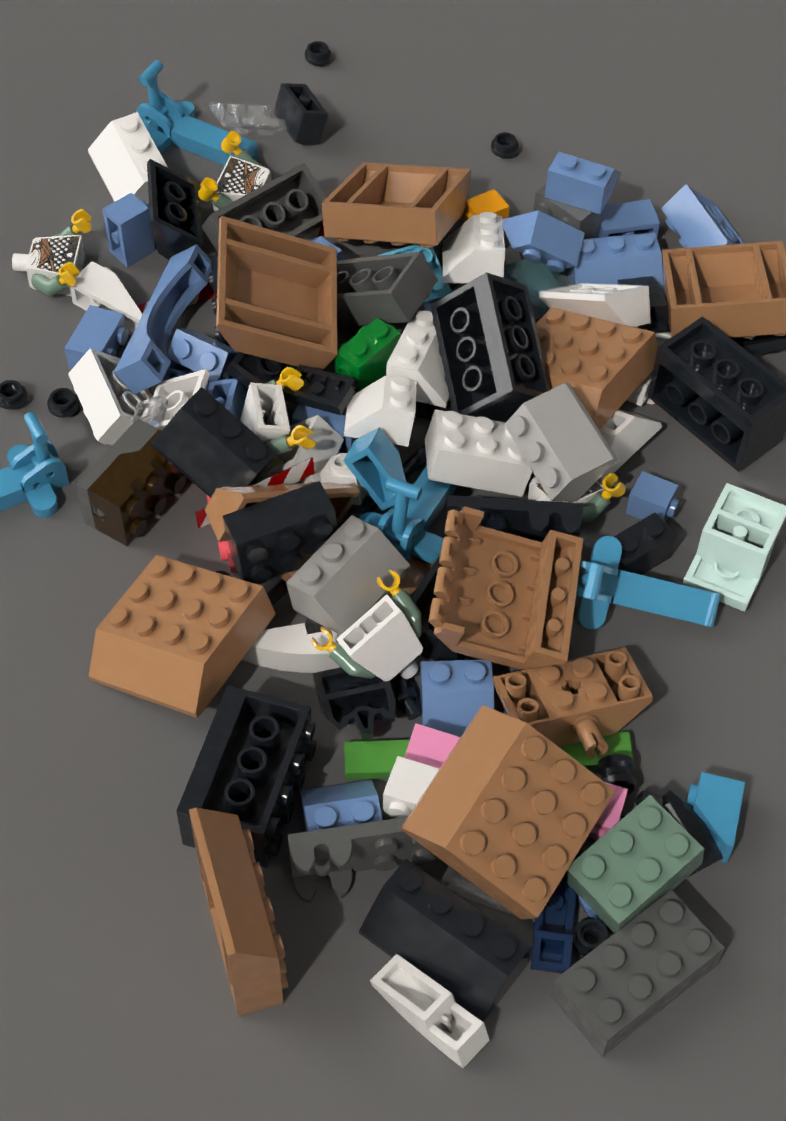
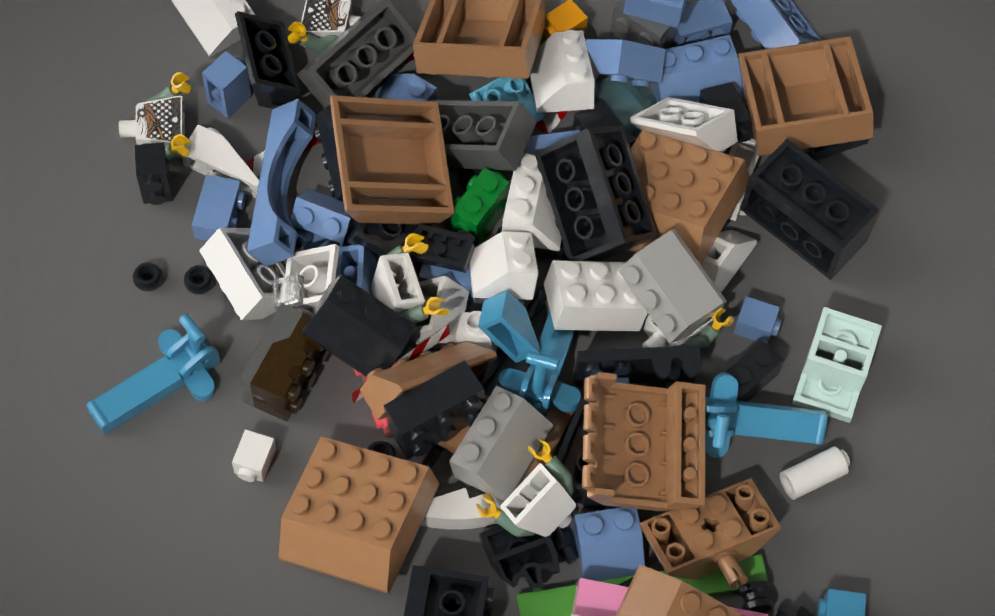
camera: 10 degrees left, 10 degrees up
none -> black brick [134,142,173,205]
none -> white brick [232,429,276,482]
none -> white brick [780,446,850,500]

